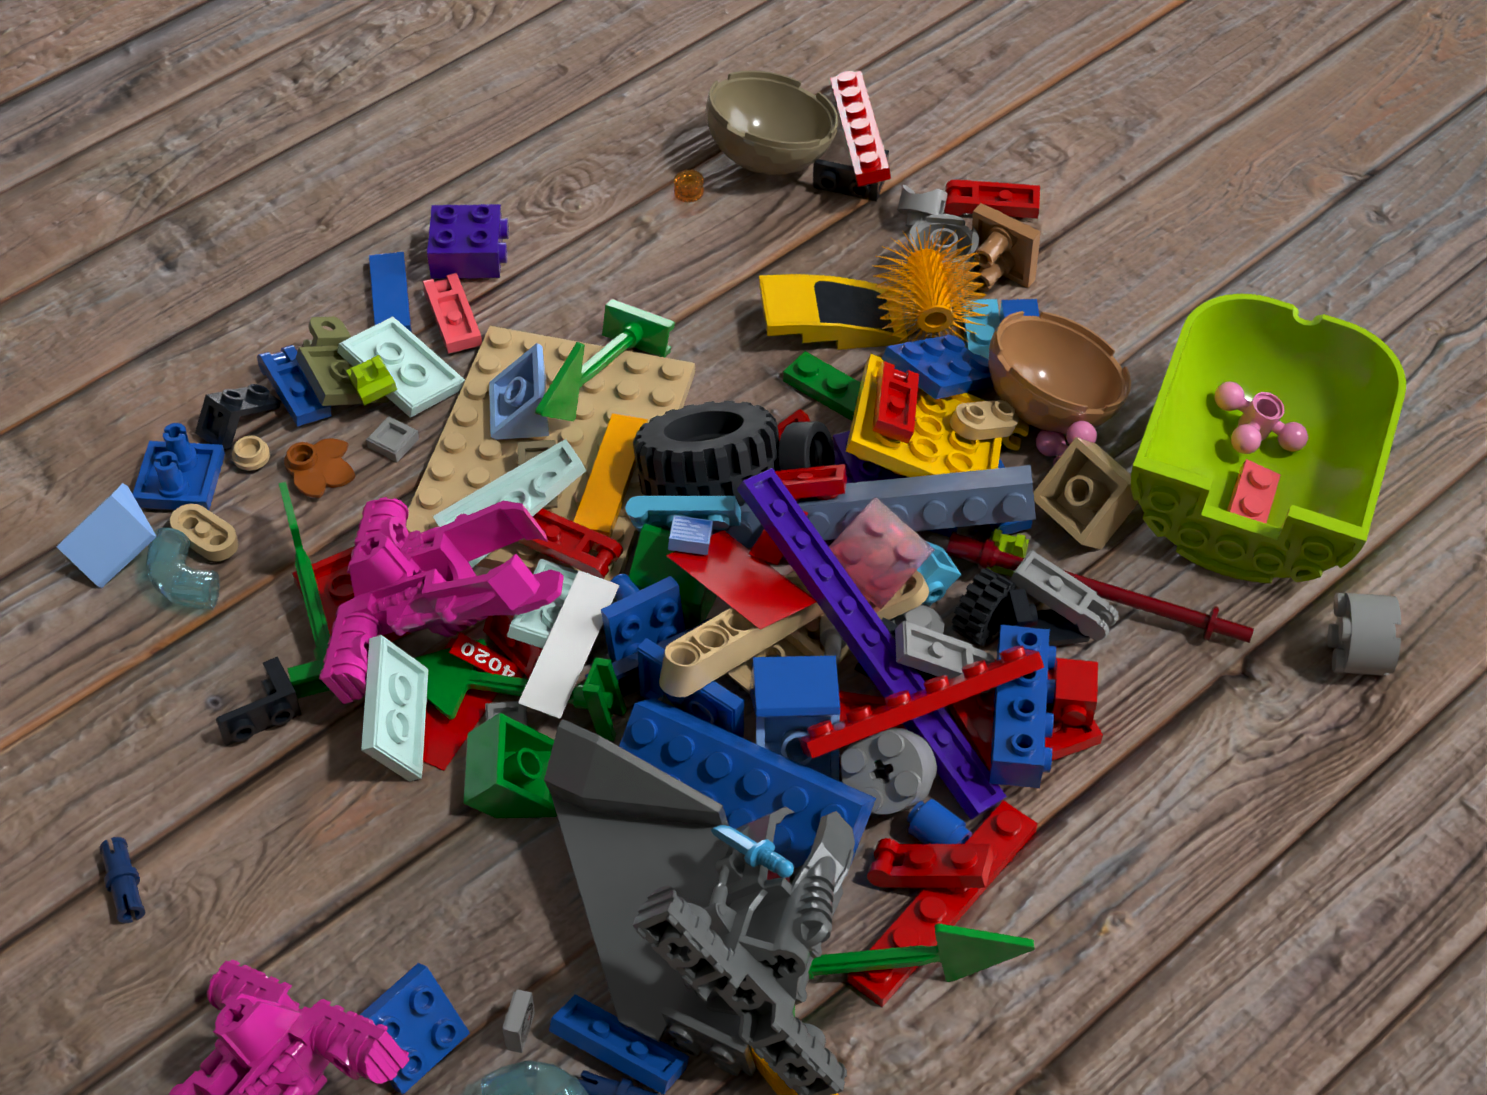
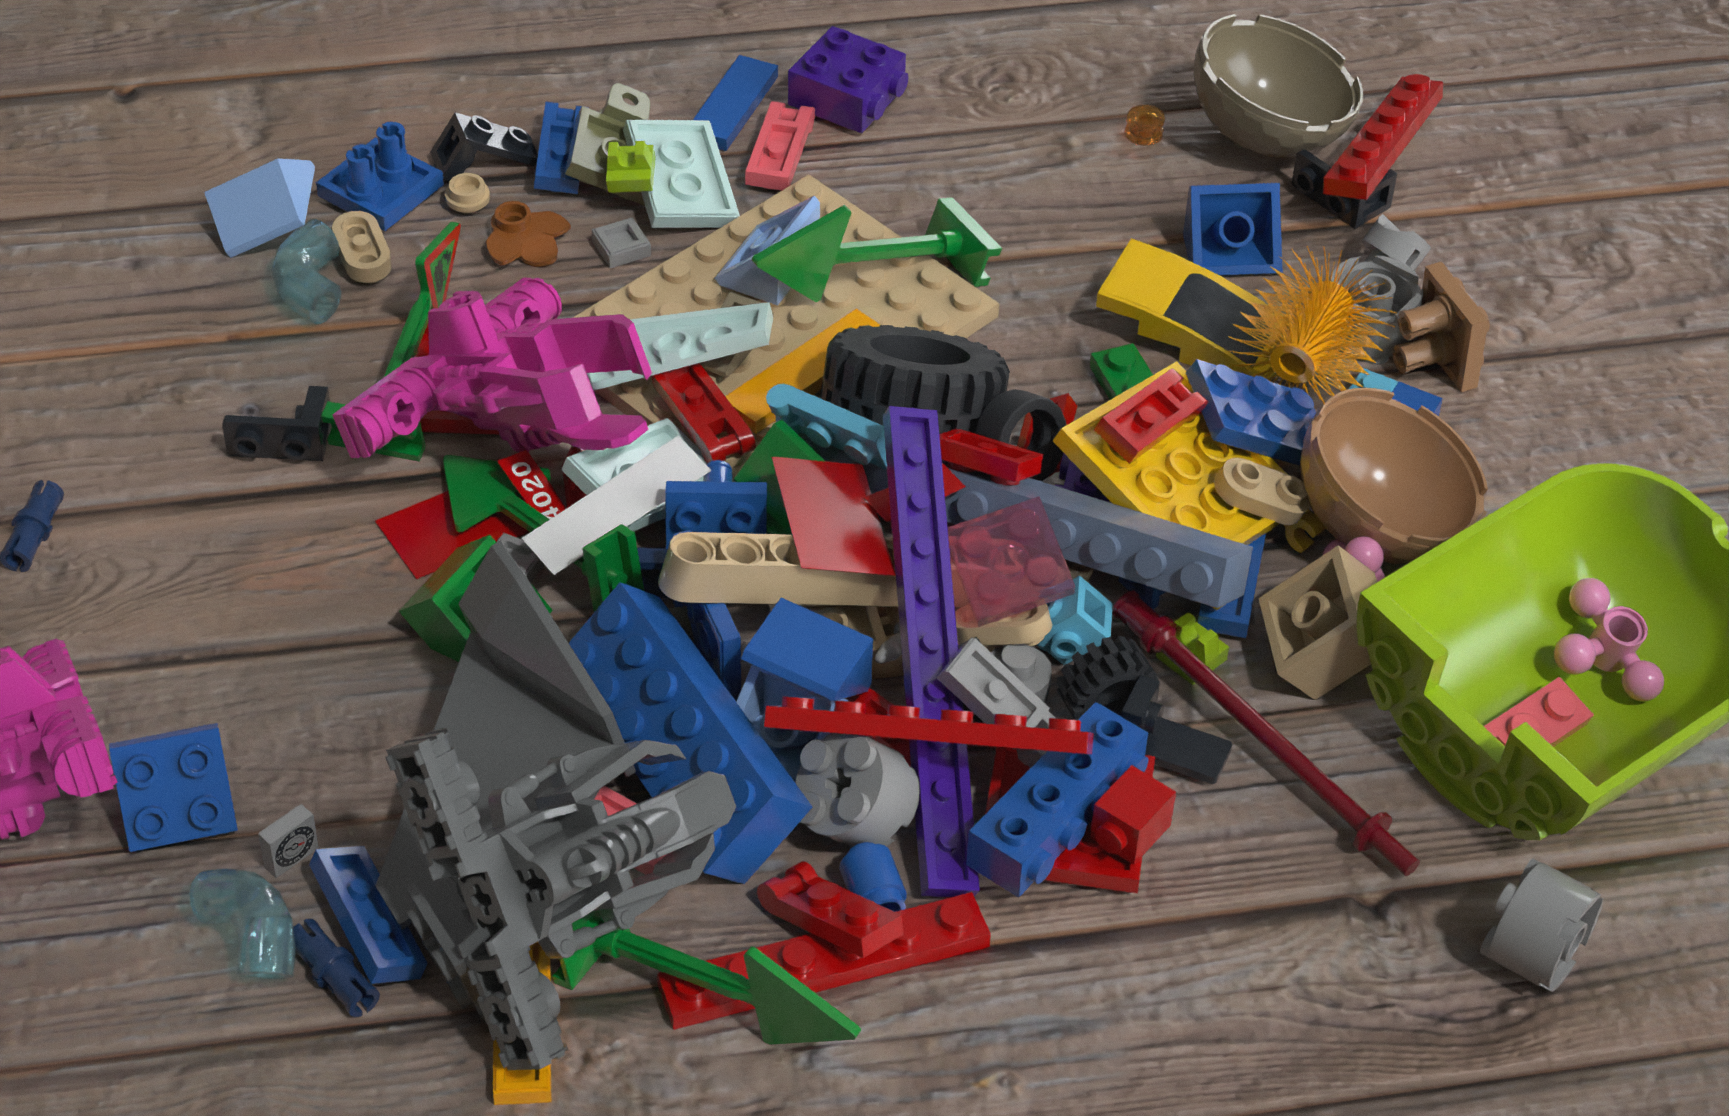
camera: 30 degrees right, 5 degrees down
light aqua tile [361,635,428,782] -> none
medium blue tile [668,515,713,555] -> none
dark azure piece [711,825,794,878] -> none
red plate [944,179,1040,219] -> none
light grey hinge [1010,550,1119,641] -> none
none -> blue slope [1183,183,1283,276]

